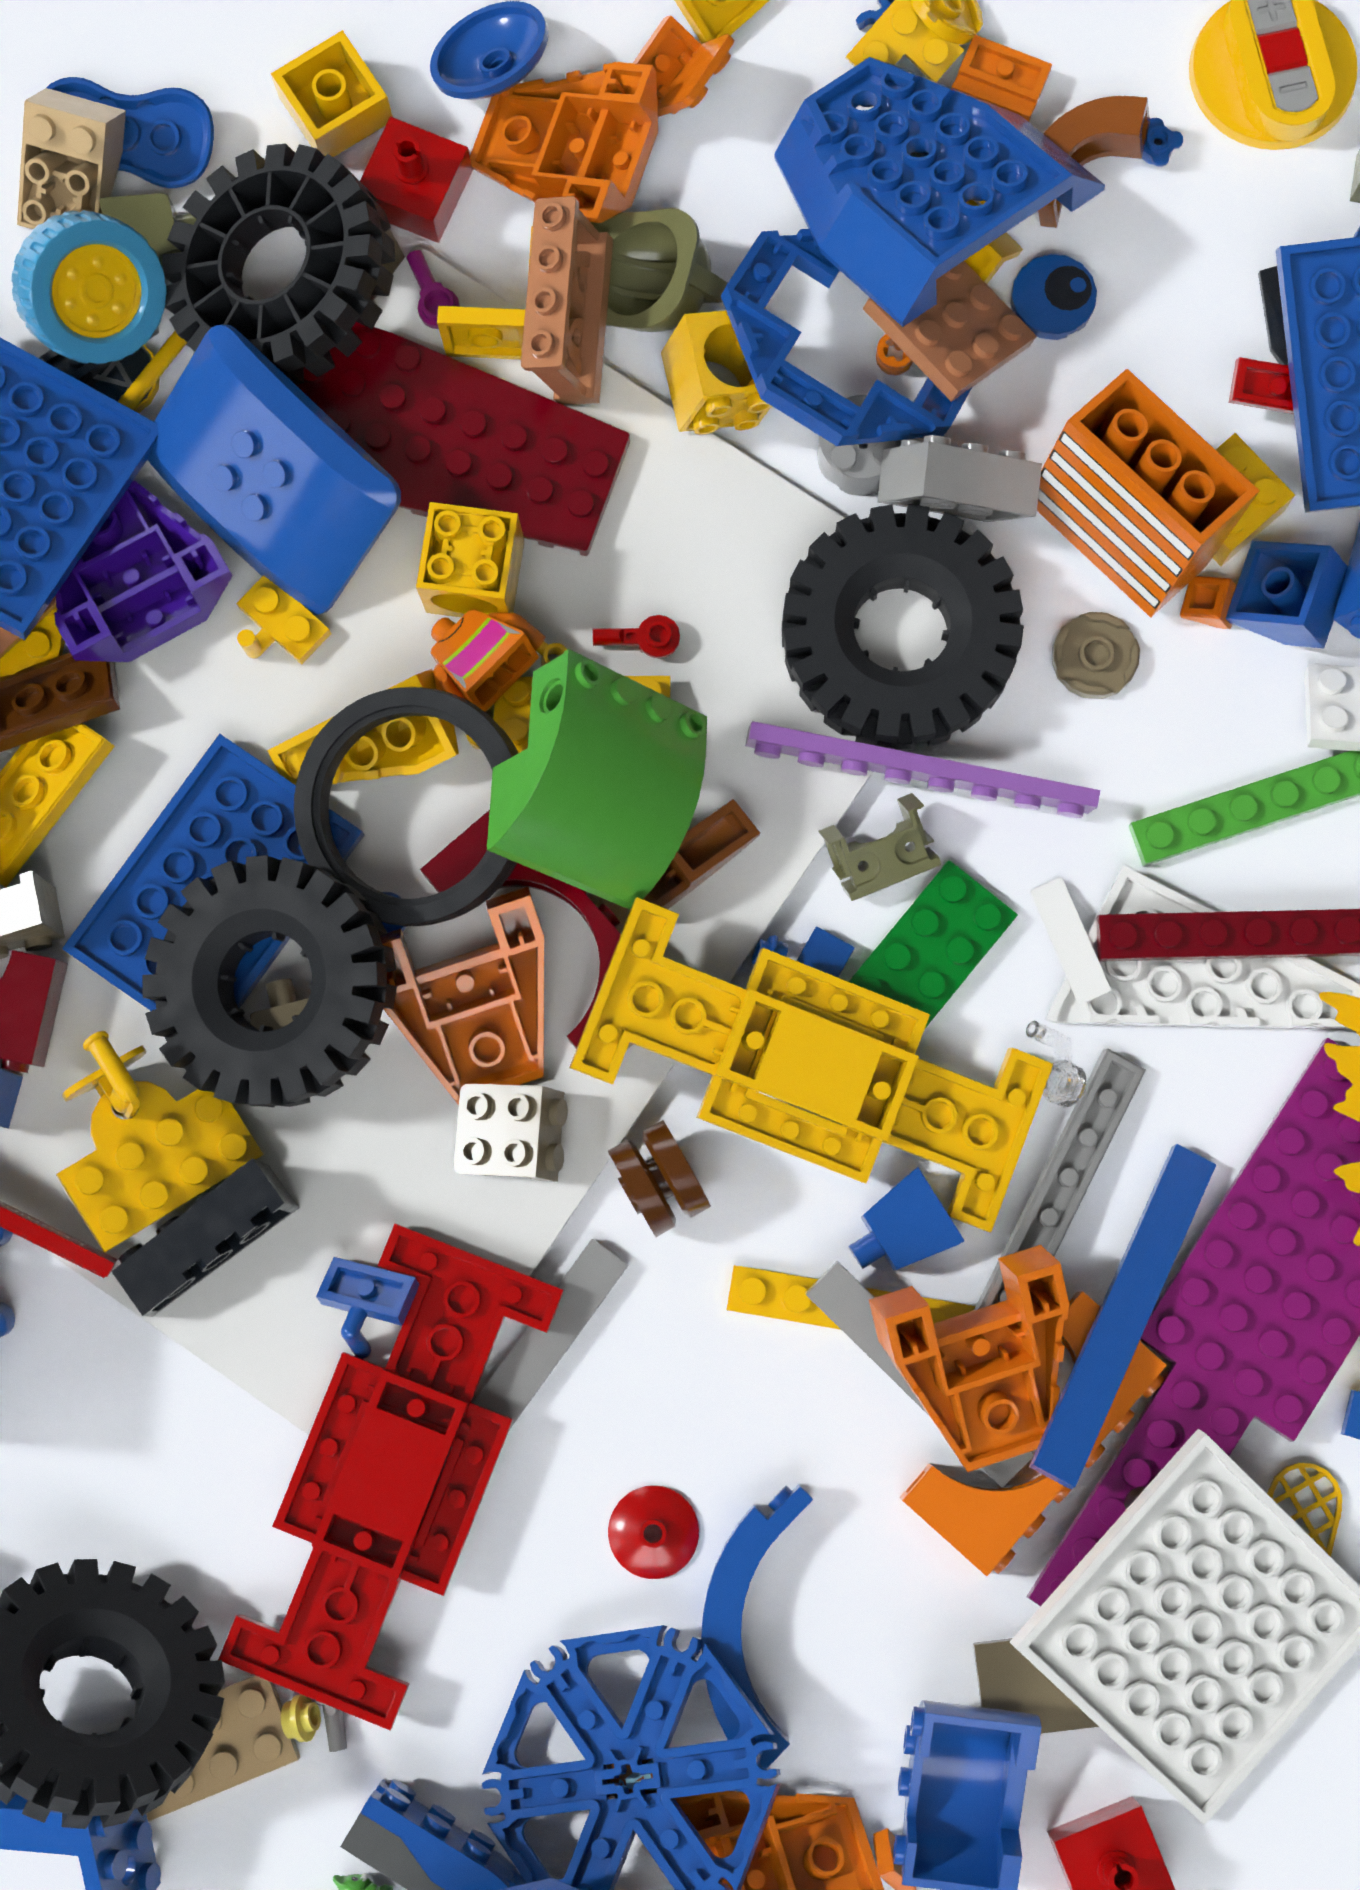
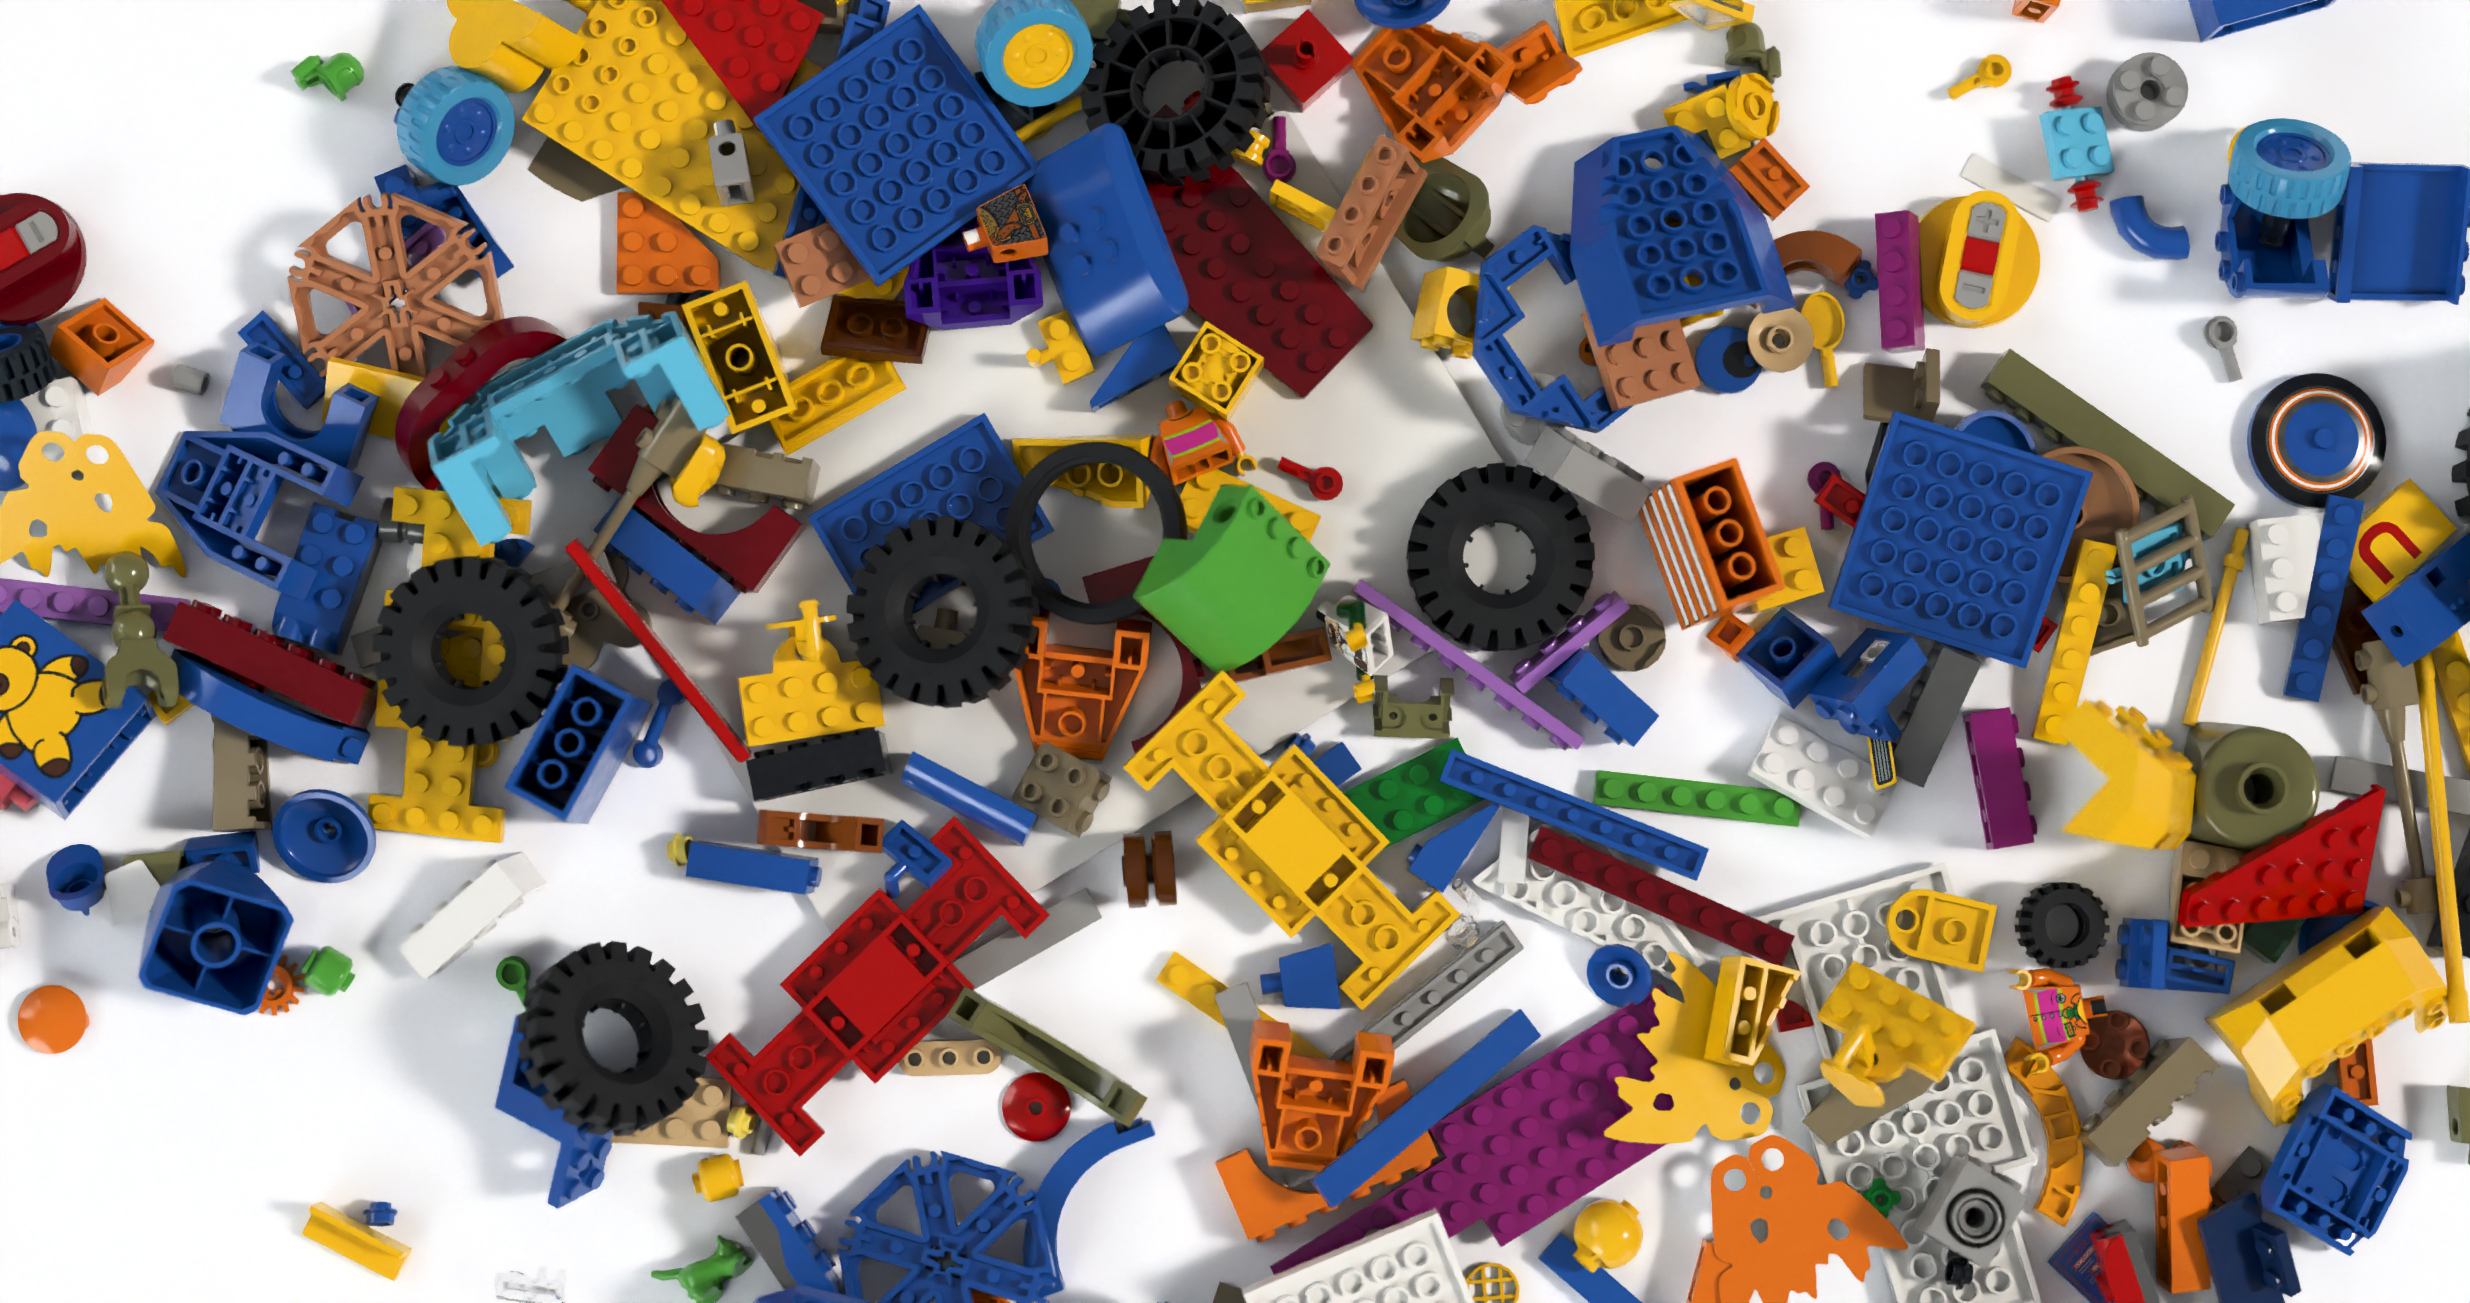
camera: 15 degrees right, 5 degrees up
none -> light yellow plate [667,833,694,867]
none -> blue brick [686,840,822,895]
none -> yellow head [692,1154,744,1202]
none -> dark orange arch [757,810,884,853]
none -> tan plate [898,1039,1002,1076]
none -> blue brick [900,751,1039,847]
none -> olive arch [947,986,1148,1128]
none -> torso [962,184,1048,263]
none -> blue slope [1090,324,1182,412]
none -> yellow wheel [1230,130,1271,167]
none -> torso [1316,595,1394,704]
none -> blue slope [1406,803,1500,893]
none -> blue plate [1439,749,1709,881]
none -> medium lavender plate [1508,590,1630,694]
none -> blue wedge [1544,648,1659,747]
none -> blue dish [1586,944,1653,1007]
none -> tan dish [1747,308,1814,373]
none -> yellow piece [1801,292,1845,388]
none -> magenta plate [1807,462,1842,530]
none -> dark tan bracket [1863,348,1940,423]
none -> magenta brick [1875,210,1925,354]

